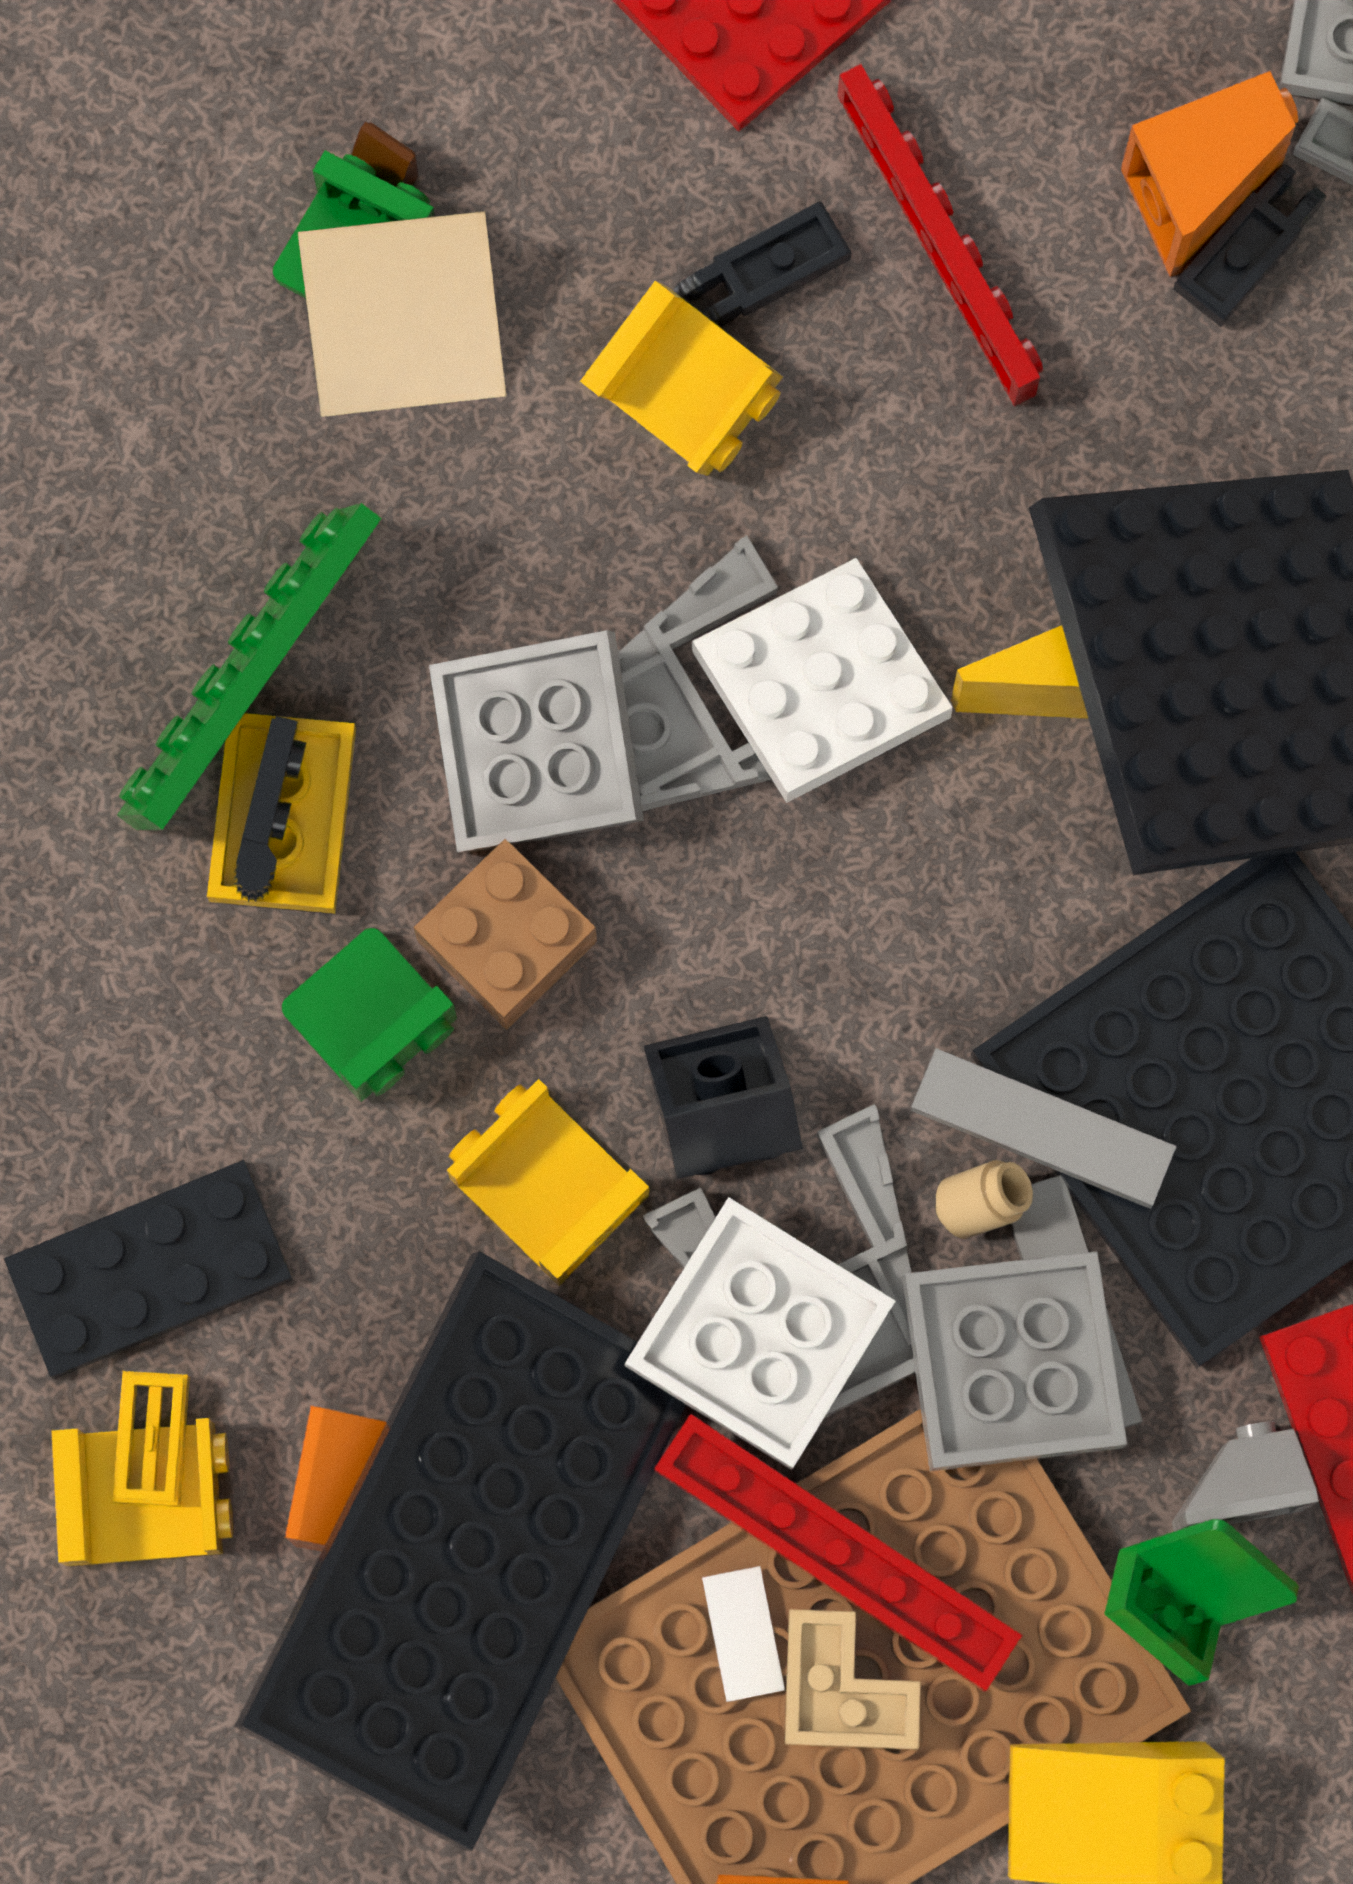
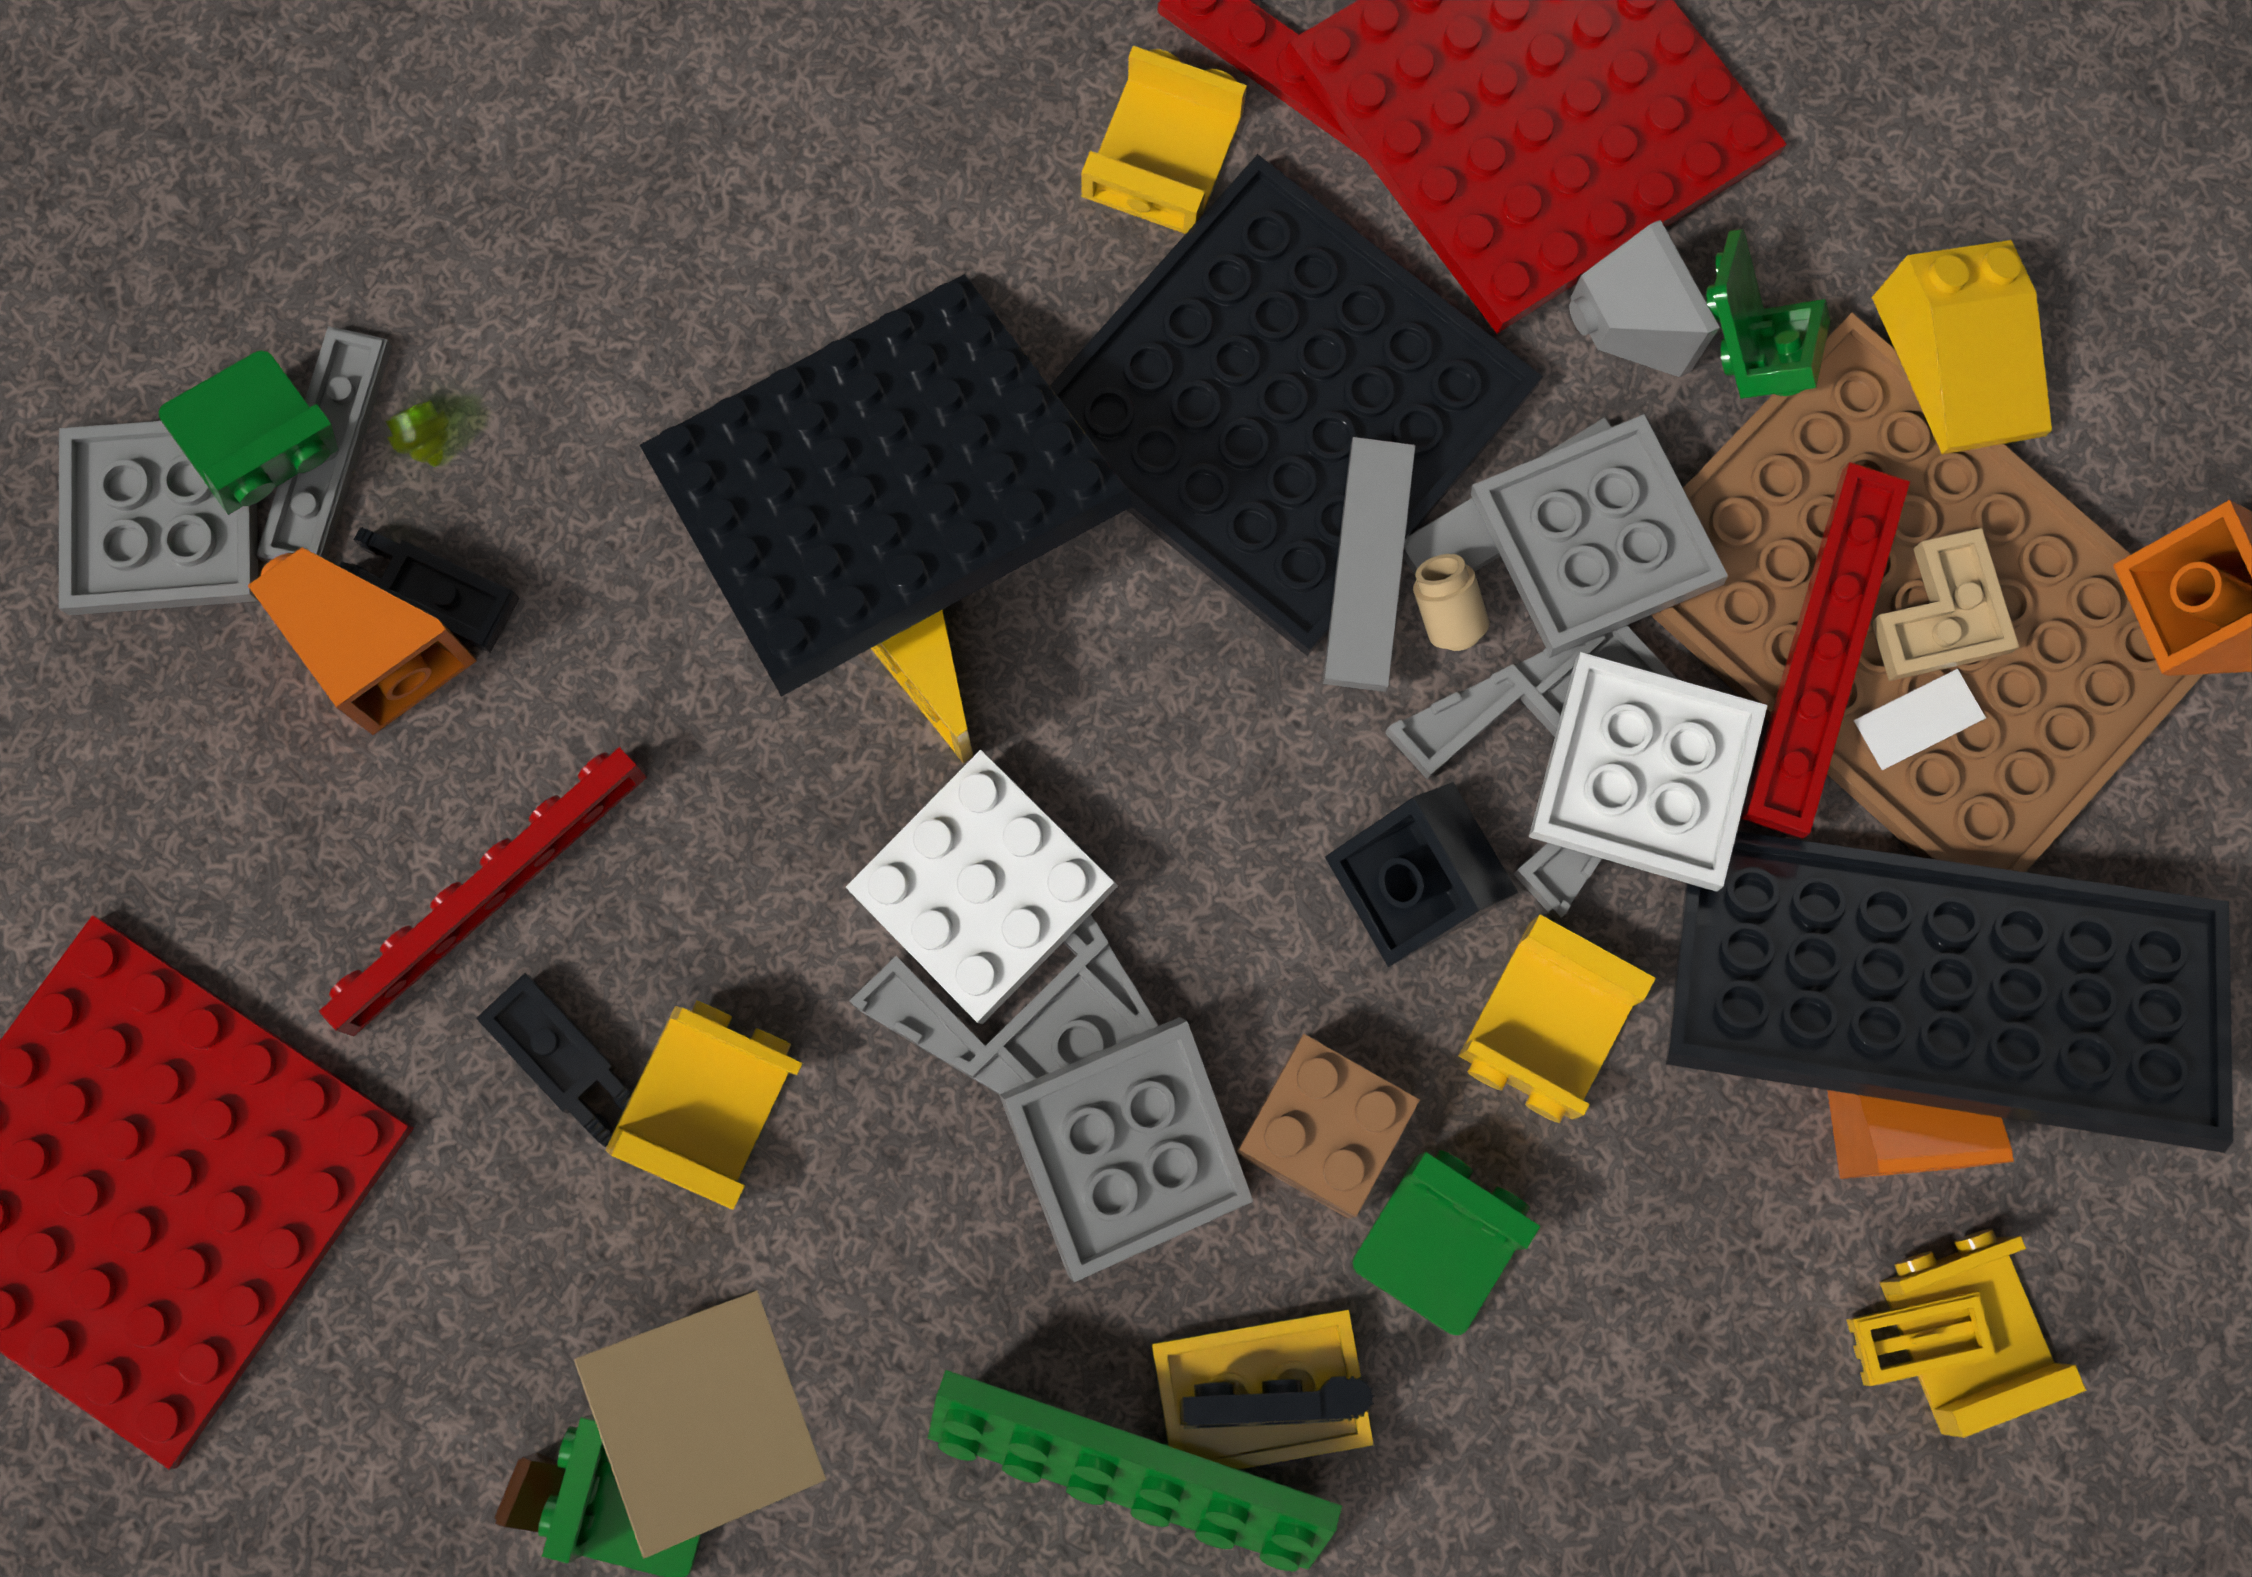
camera: 110 degrees left, 0 degrees up
black plate [3,1160,293,1380] -> none

